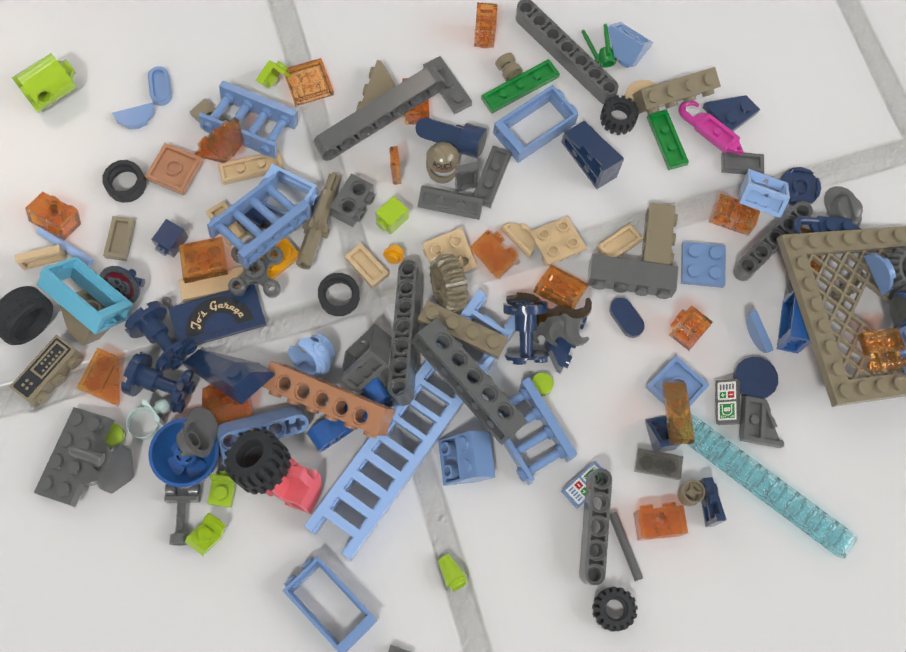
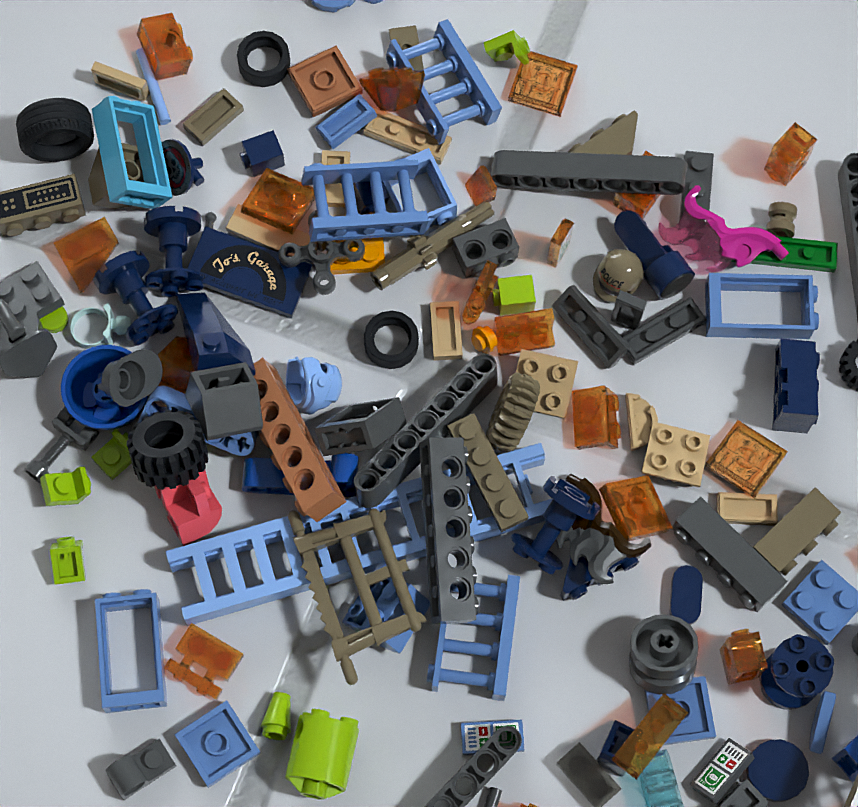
camera: 40 degrees right, 0 degrees up
lime tile [532,373,554,396] -> none
none -> lime bracket [50,536,86,585]
none -> clear orange plate [164,623,244,700]
none -> medium blue plate [174,700,261,788]
none -> dark grey slope [185,362,263,441]
none -> lime cylinder [285,709,359,800]
none -> dark tan piece [288,508,427,685]
none -> medium blue tile [315,94,377,149]
none -> clear orange plate [462,260,499,324]
none -> clear orange slope [465,165,497,206]
none -> clear orange bracket [493,308,555,356]
none -> dark grey wheel [629,615,699,694]
none -> piece [658,185,789,273]
none -> clear orange tile [705,420,788,498]
none -> dark blue piece [759,634,834,710]

